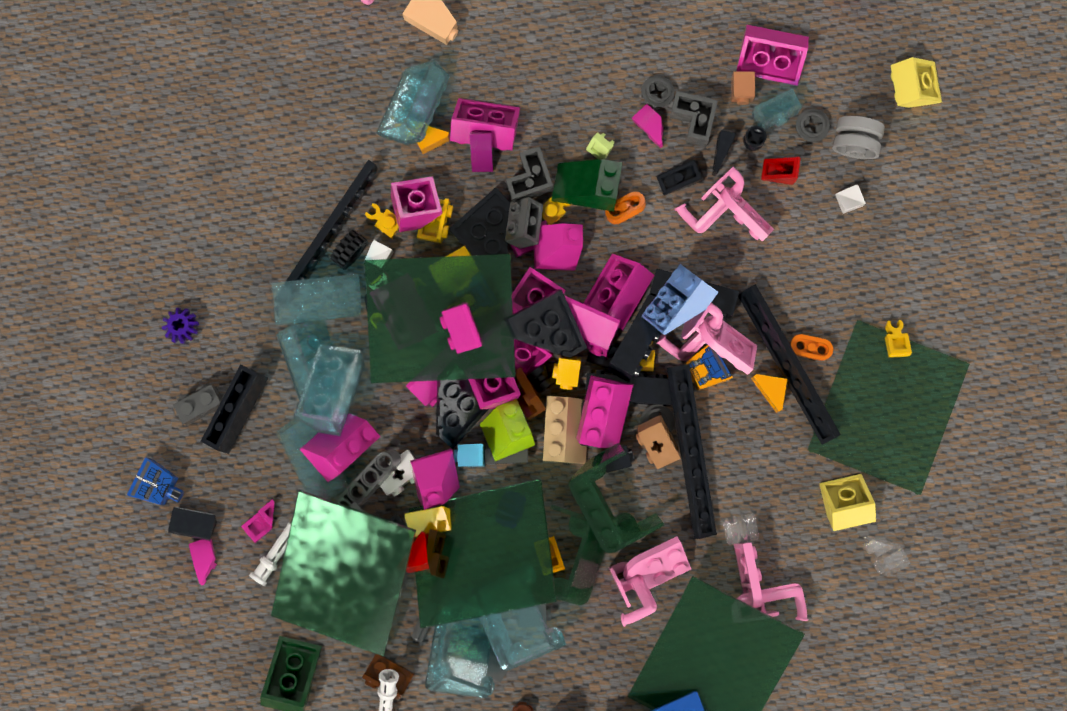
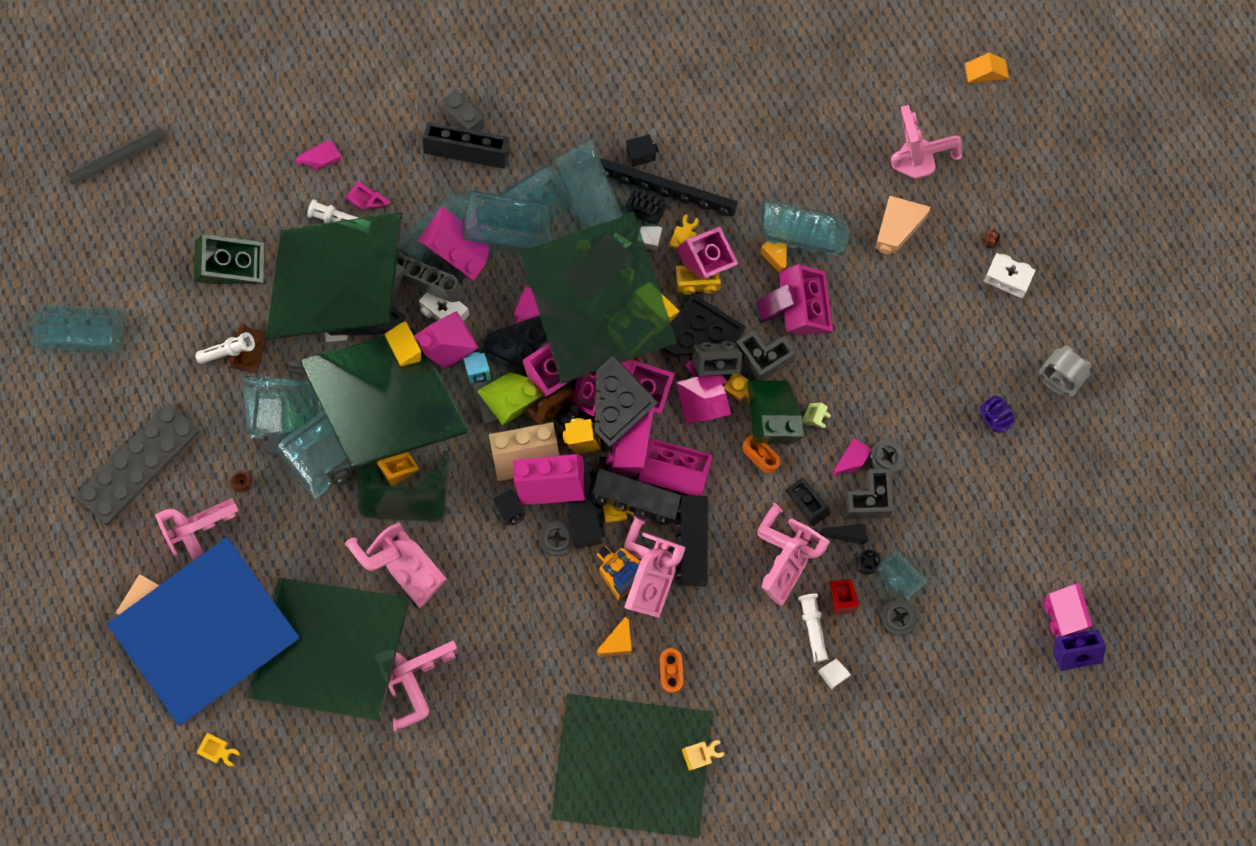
camera: 65 degrees right, 10 degrees down
blue torso [127,458,184,505] -> none
dark purple gear [162,308,199,344] -> none
black slope [168,507,217,541] -> none
red slope [397,531,429,573] -> none
dark brown slope [427,529,449,579] -> none
dark pink slope [439,302,482,354] -> none
clear green windscreen [569,443,665,553] -> none
medium nougat brick [636,415,681,469] -> none
medium blue slope [642,264,719,335] -> none
black plate [667,364,717,539] -> none
clear wheel [722,512,759,546] -> none
nougat brick [731,72,755,105] -> none
dark pink slope [736,25,809,86] -> none
black plate [738,284,841,445] -> none
light yellow slope [819,474,876,531] -> none
light grey wheel [832,116,885,159] -> none
clear slope [862,535,911,577] -> none
light yellow slope [891,57,942,108] -> none
none -> black brick [626,134,658,167]
none -> white pin [798,593,828,662]

